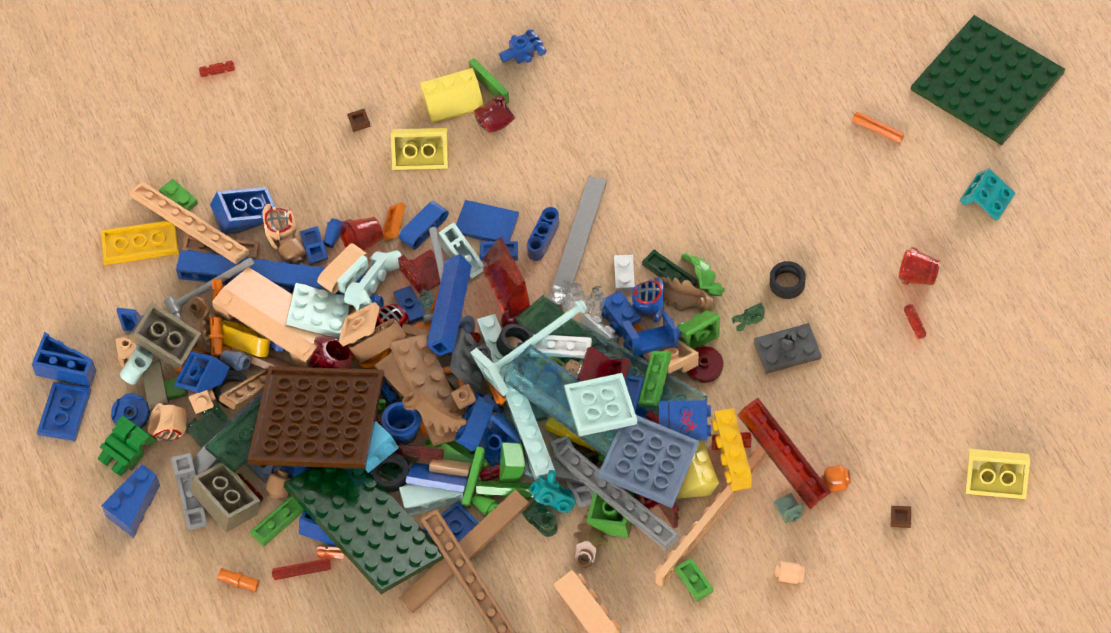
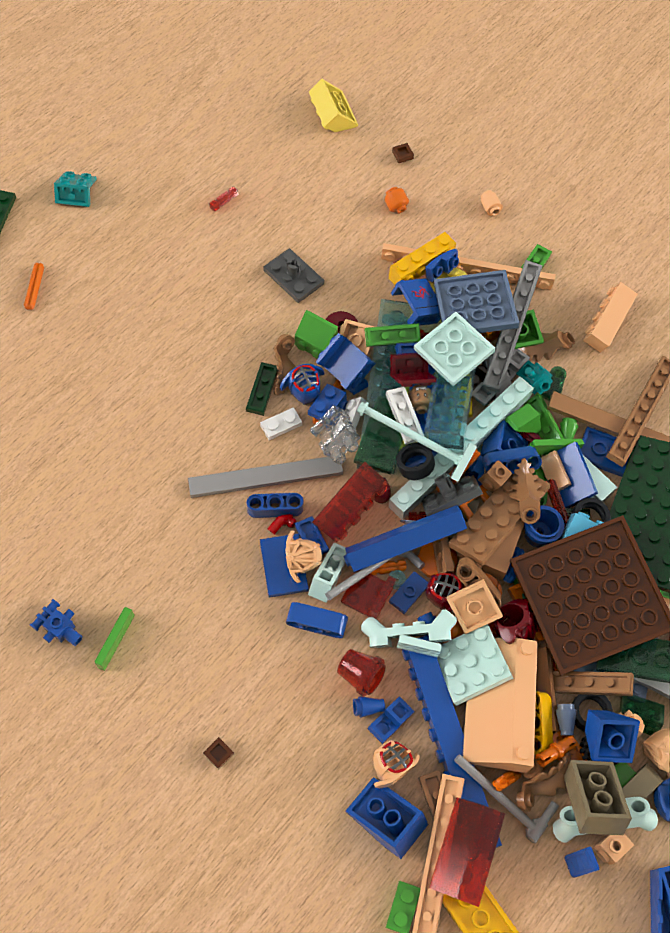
camera: 125 degrees left, 5 degrees up
medium nougat head [278,236,306,265] -> none
light nougat beam [317,244,368,294] -> none
orange plate [381,202,406,242] -> none
light yellow slope [391,128,448,170] -> none
light yellow slope [420,68,484,124] -> none
dark red piece [473,96,515,133] -> none
bright green plant [681,253,725,297] -> none
clear green plate [732,303,765,331] -> none
clear red brick [737,398,832,510] -> none
black tyre [769,261,806,299] -> none
sand green bracket [774,493,804,524] -> none
clear red piece [899,247,940,285] -> none
none -> red arm [267,514,297,535]
none -> light nougat piece [285,531,322,583]
none -> blue slope [425,249,459,283]
none -> clear red slope [429,797,505,907]

